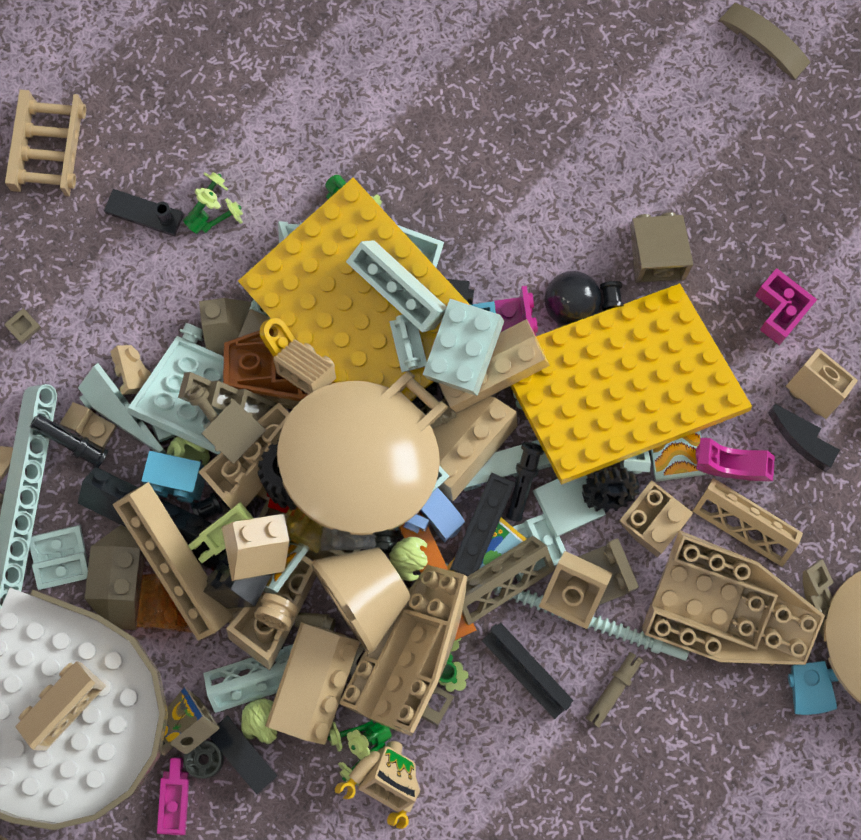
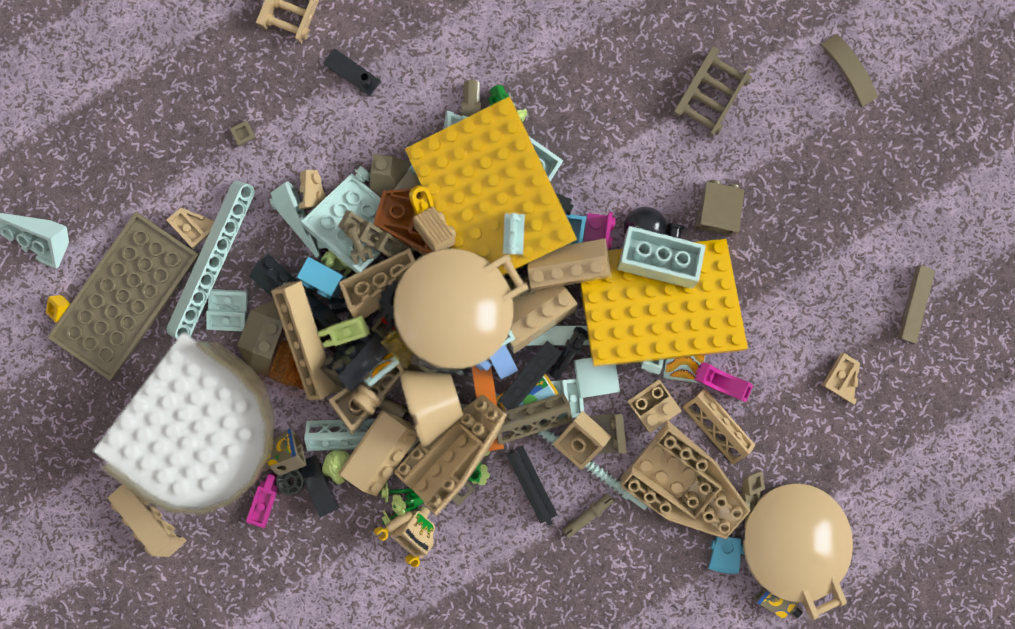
camera: 15 degrees right, 10 degrees up
tan slope [15,661,106,751] -> none
black pin [29,413,108,468] -> none
tan slope [60,402,117,448] -> none
plant [183,172,243,234] -> none
dark tan piece [201,400,266,464] -> none
tan slope [222,514,289,581] -> none
light aqua brick [346,240,447,332] -> none
yellowish green hair [389,537,428,581] -> none
light aqua brick [423,299,504,396] -> none
black gear [582,467,640,513] -> none
dark pink brick [755,268,817,346] -> none
black slope [768,404,840,472] -> none
tan slope [786,348,858,419] -> none
none -> dark tan piece [461,80,481,117]
none -> light aqua brick [617,226,706,289]
none -> dark tan fence [672,46,752,138]

